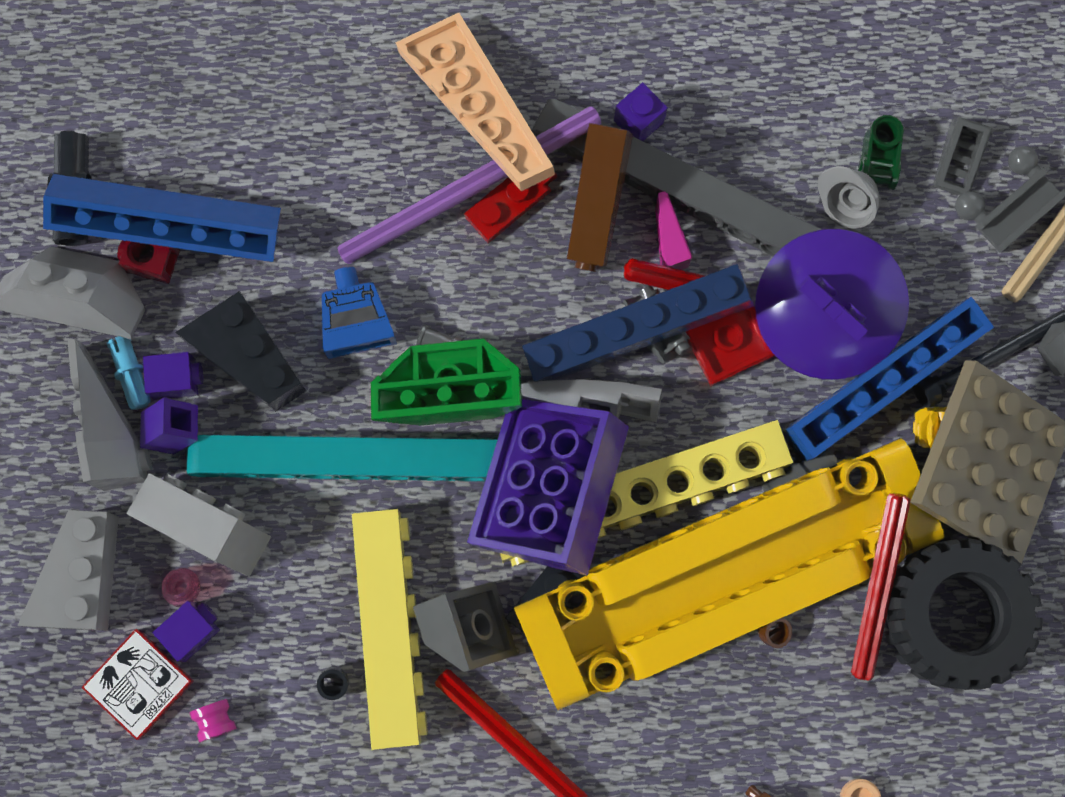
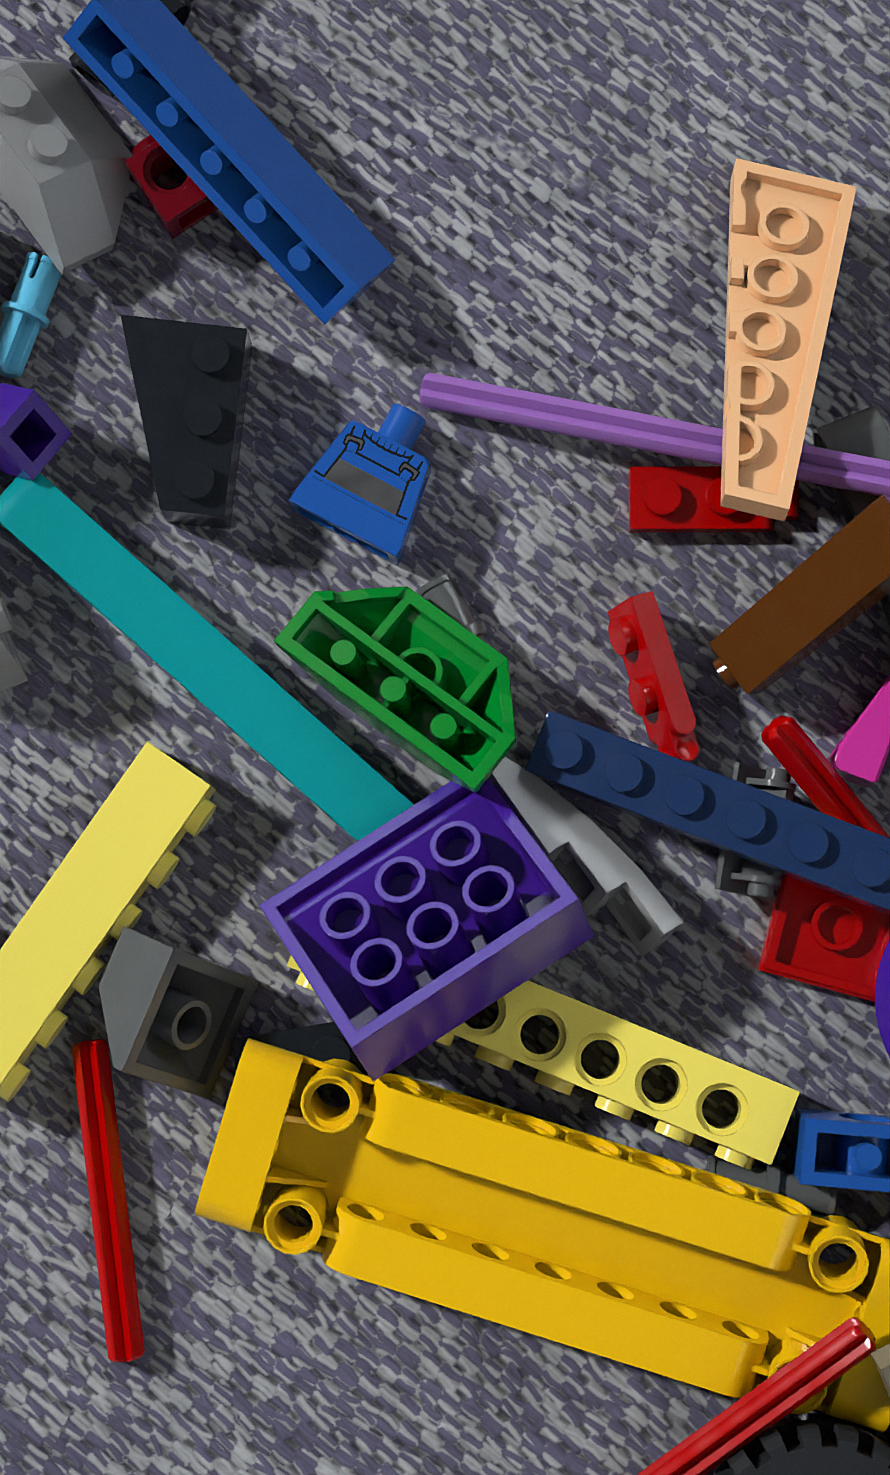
camera: 45 degrees right, 5 degrees up
dark purple brick [143,352,204,400] -> none
reddish brown hinge [757,618,792,648] -> none
none -> red hinge [607,591,699,762]

